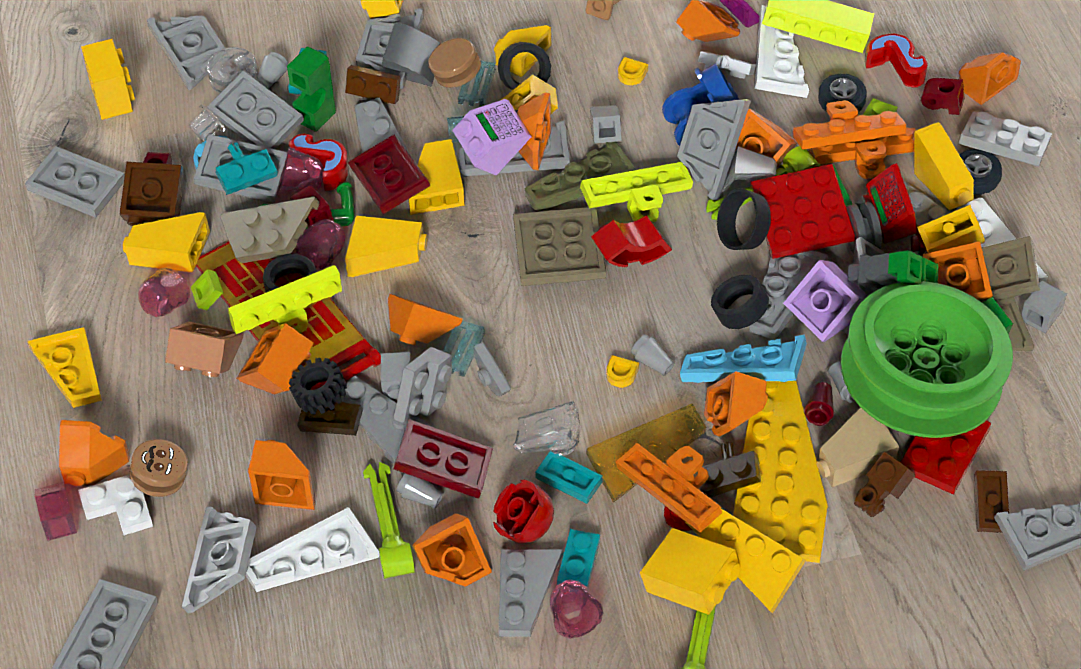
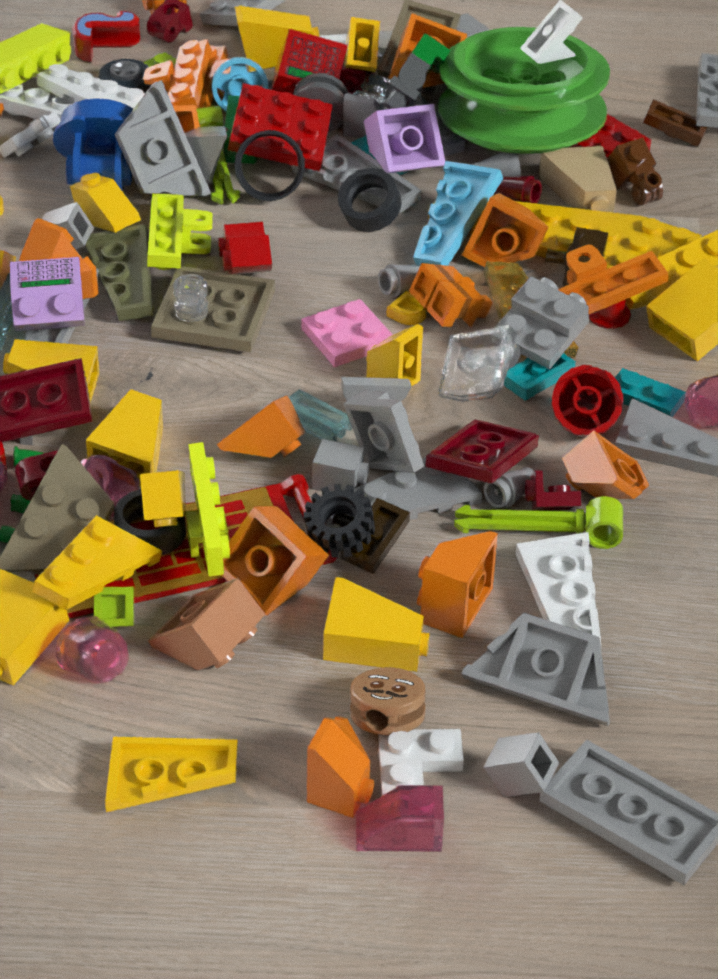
camera: 75 degrees left, 10 degrees down
none -> yellow wing [32,515,162,610]
none -> white wing [37,64,145,109]
none -> yellow slope [70,173,141,233]
none -> yellow slope [140,470,186,527]
none -> clear wheel [173,274,208,322]
none -> medium azure wheel [211,57,268,111]
none -> bright pink plate [301,299,393,367]
none -> yellow slope [323,577,430,672]
none -> yellow slope [366,324,423,386]
none -> orange hips [409,263,492,327]
none -> light grey brick [483,732,559,797]
none -> light grey plate [492,276,589,369]
none -> white slope [520,0,583,64]
none -> dark red bracket [525,470,582,511]

